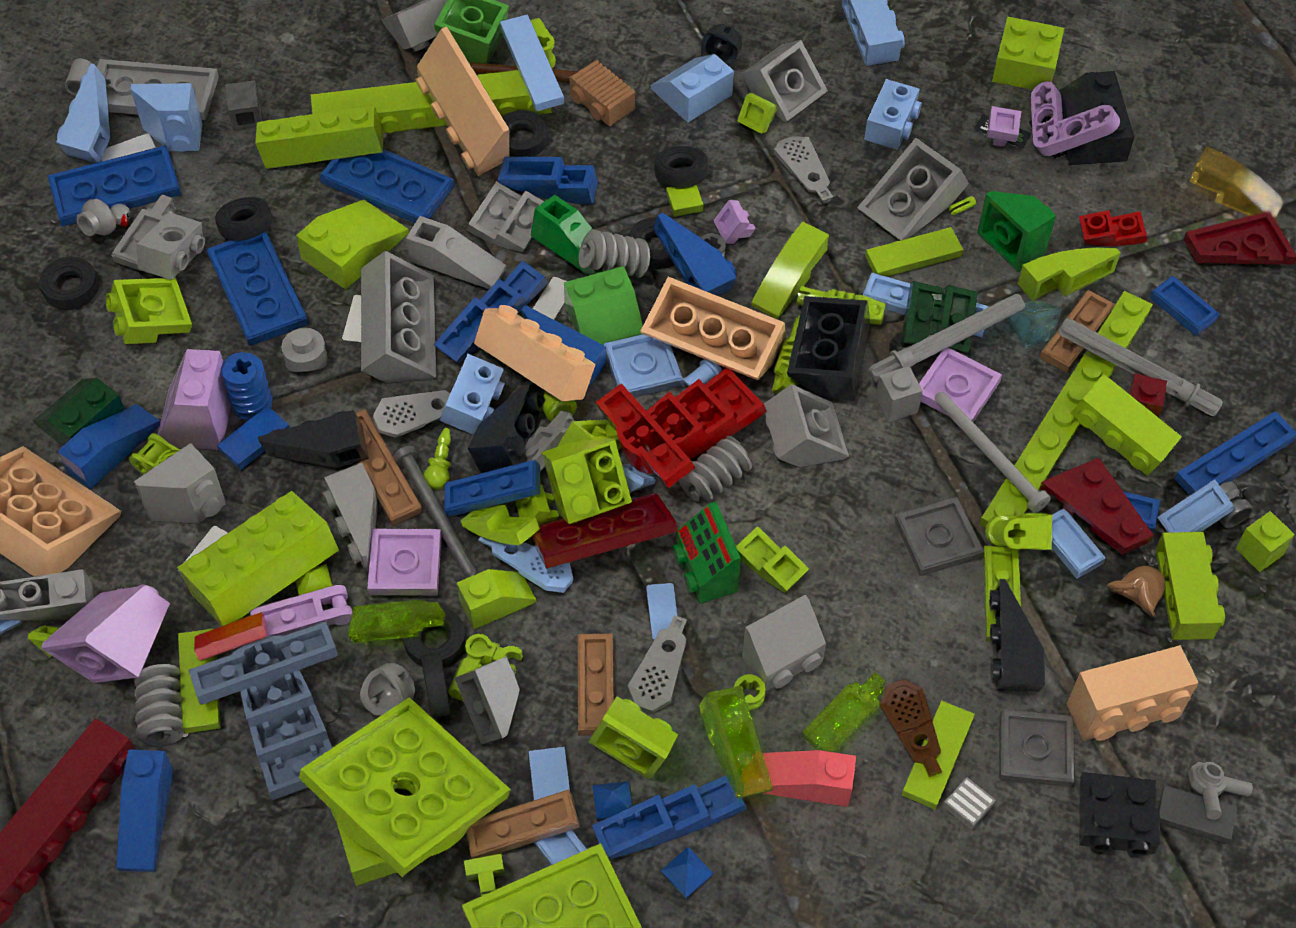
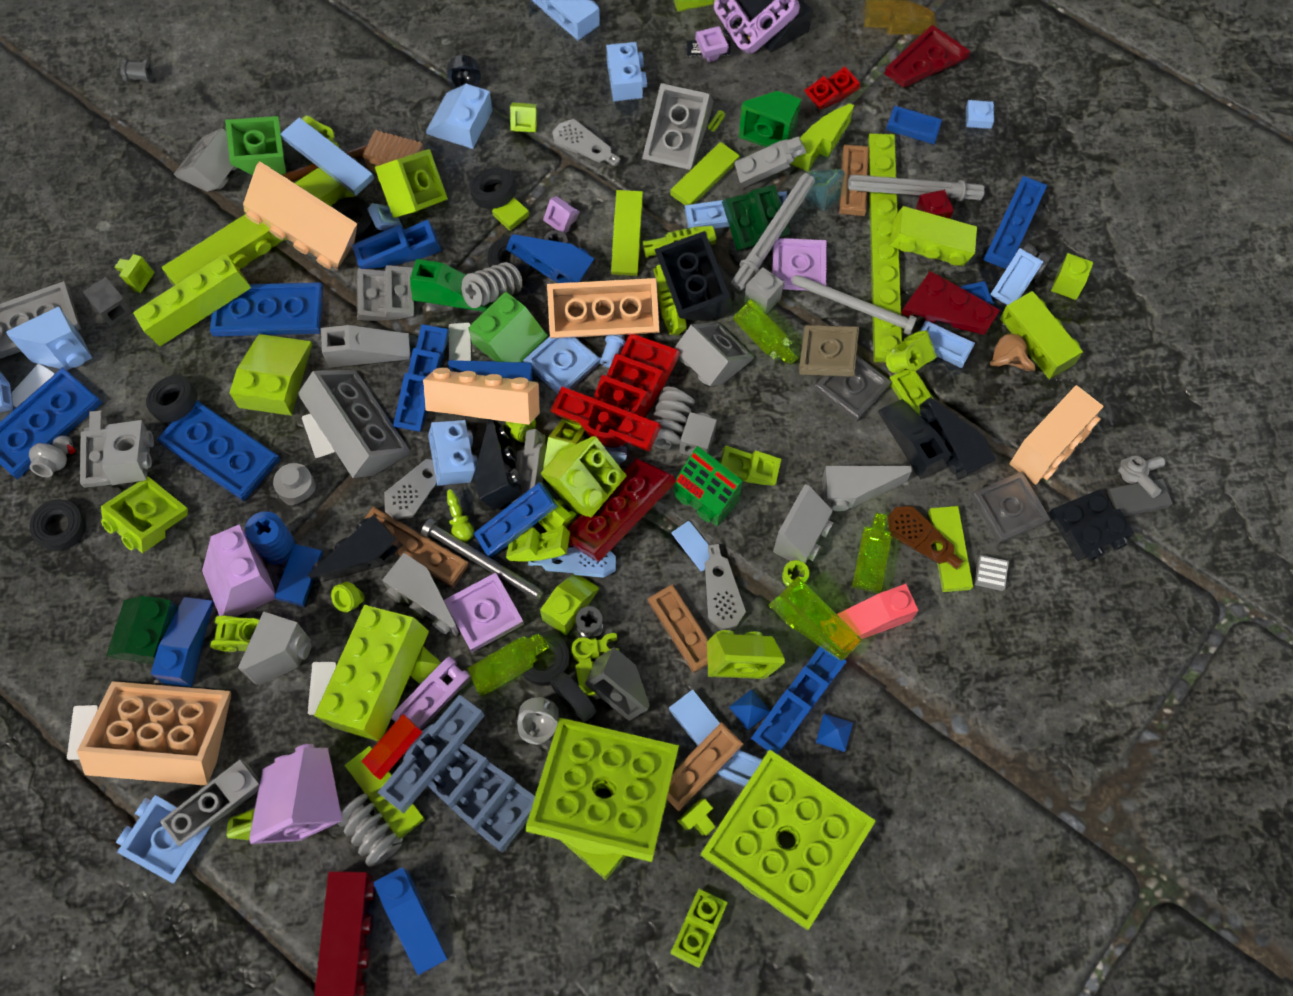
camera: 30 degrees left, 10 degrees up
light grey slope [741,40,828,122] -> none
none -> lime tile [115,254,155,293]
none -> lime tile [331,582,365,613]
none -> light blue tile [367,203,402,231]
none -> lime slope [375,149,447,218]
none -> dark grey bush [576,606,603,639]
none -> light grey brick [679,412,717,456]
none -> clear neon green hinge [733,299,798,365]
none -> light grey hinge [734,136,806,187]
none -> dark tan tile [799,325,859,377]
none -> light grey slope [822,466,912,511]
none -> black slope [878,399,952,480]
none -> light blue plate [966,100,994,129]

